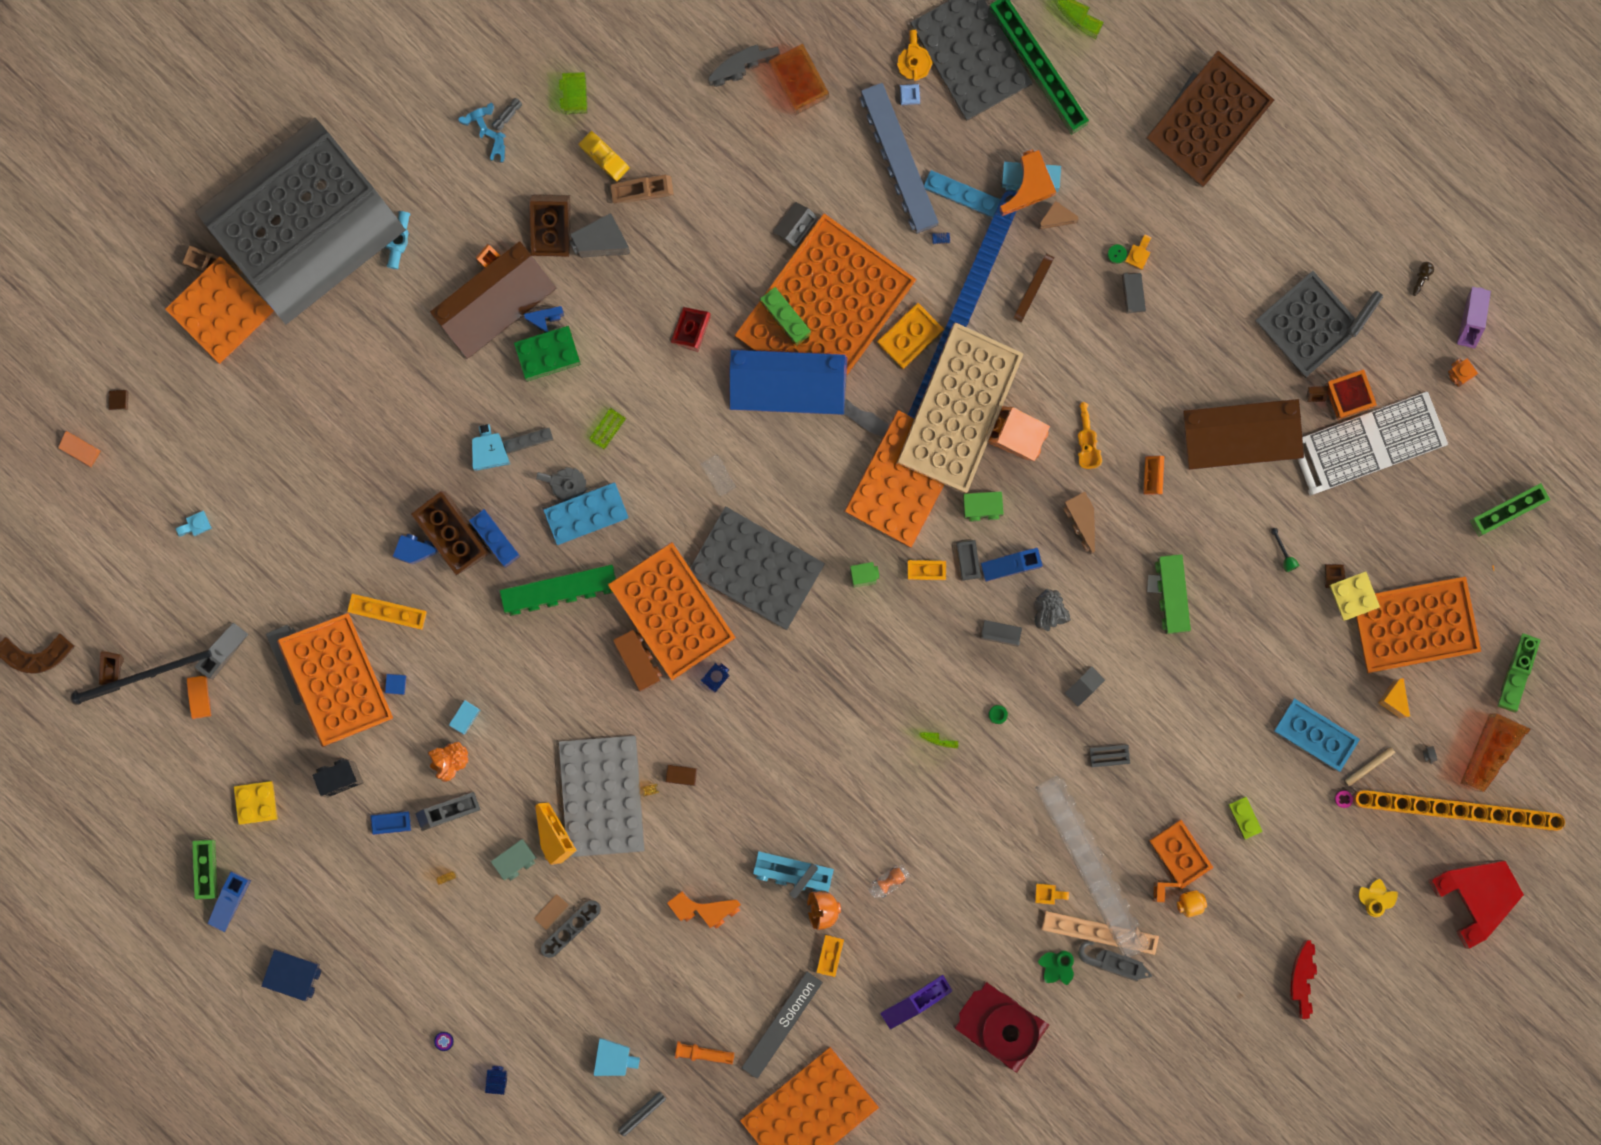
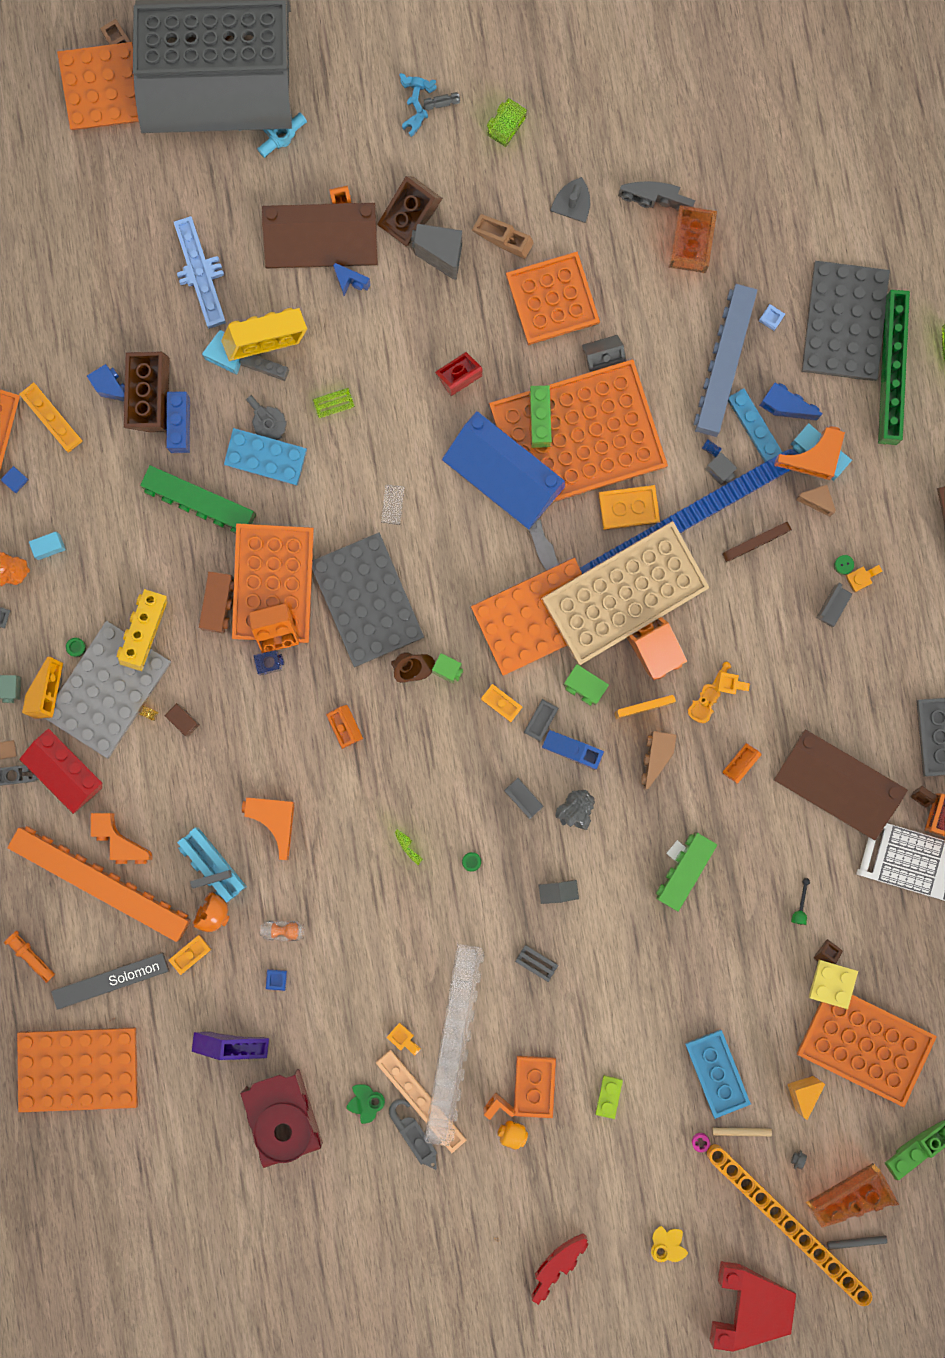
camera: 35 degrees right, 0 degrees up
green brick [514,326,581,382] -> none
yellow piece [578,131,630,182] -> none
light orange piece [897,30,932,81] -> none
none -> orange brick [7,826,191,942]
none -> red slope [19,728,103,814]
none -> green tile [66,638,86,657]
none -> yellow brick [117,589,168,671]
none -> light blue hinge [174,217,226,329]
none -> yellow brick [221,308,307,361]
none -> orange arch [242,797,295,860]
none -> orange slope [249,603,299,654]
none -> blue tile [266,969,287,991]
none -> orange slope [326,705,363,749]
none -> reddish brown piece [391,652,435,683]
none -> orange plate [506,251,600,345]
none -> dark grey shield [550,177,590,223]
none -> light orange tile [614,695,676,719]
none -> dark grey brick [705,452,737,485]
none -> light orange plate [715,672,750,694]
none -> blue slope [759,382,823,420]
none -> dark grey bar [827,1235,887,1250]

